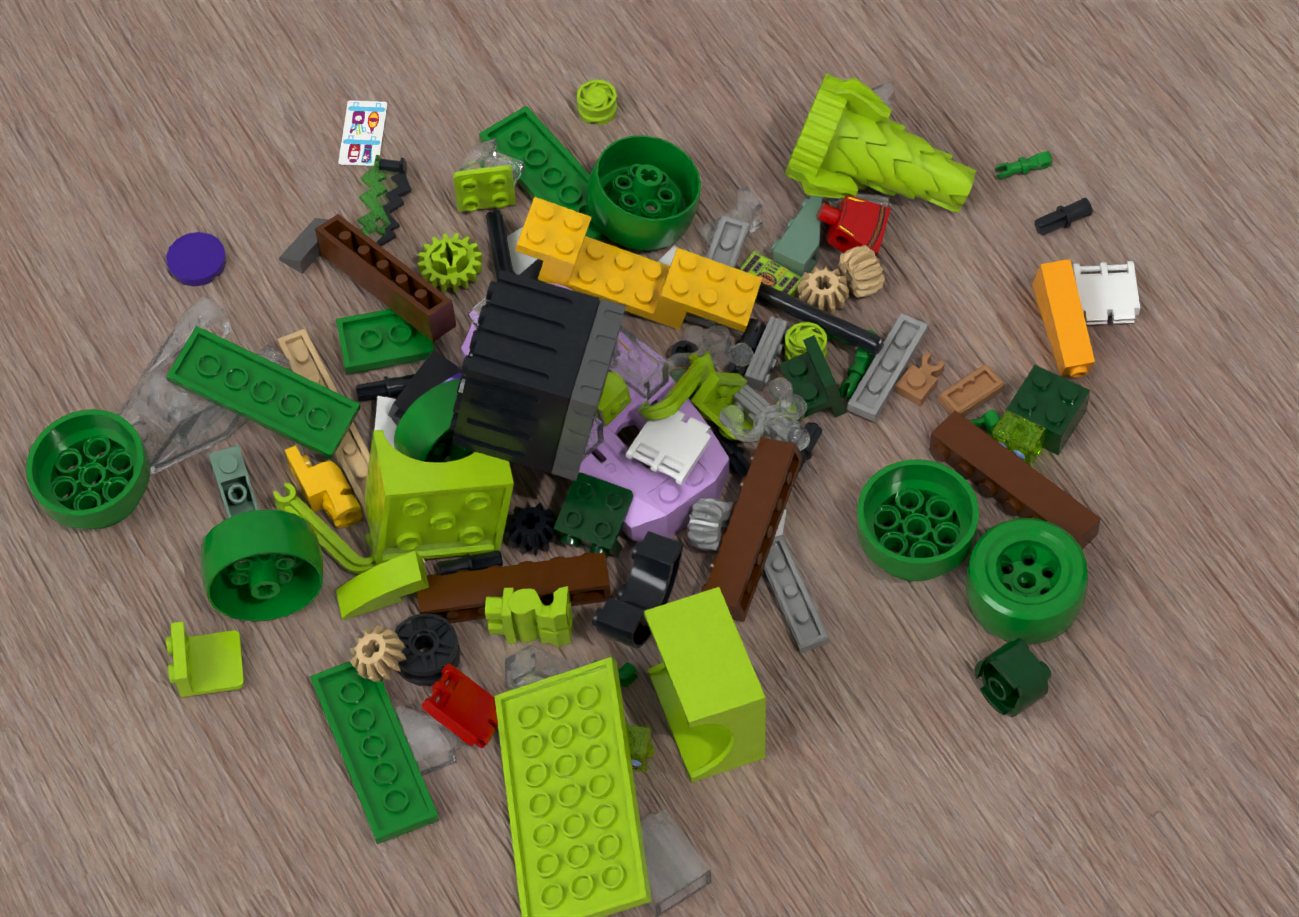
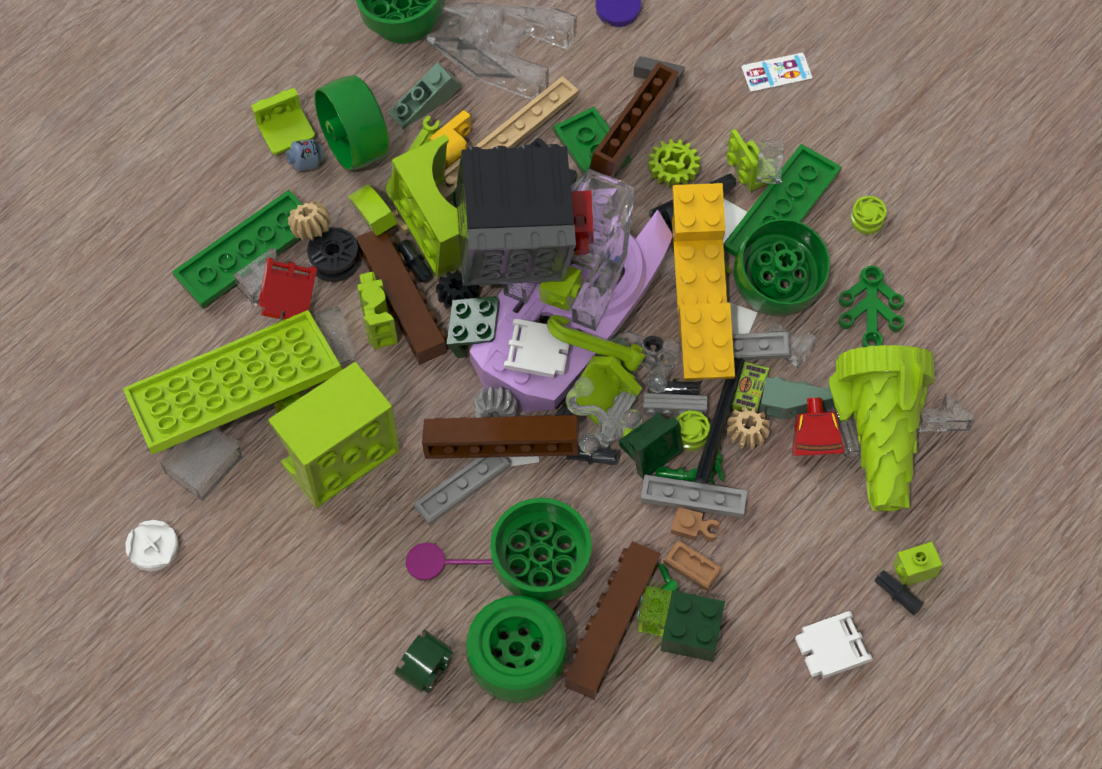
camera: 70 degrees right, 5 degrees up
green plate [166,326,360,460] -> none
piece [357,155,412,246] -> none
black brick [592,531,683,649] -> none
tan gear [839,245,885,298] -> none
green piece [995,151,1053,179] -> none
light orange slope [1032,259,1095,378] -> none
none -> sand blue head [286,139,323,171]
none -> magenta piece [406,543,492,580]
none -> green plant [839,265,904,347]
none -> lime head [893,542,942,586]

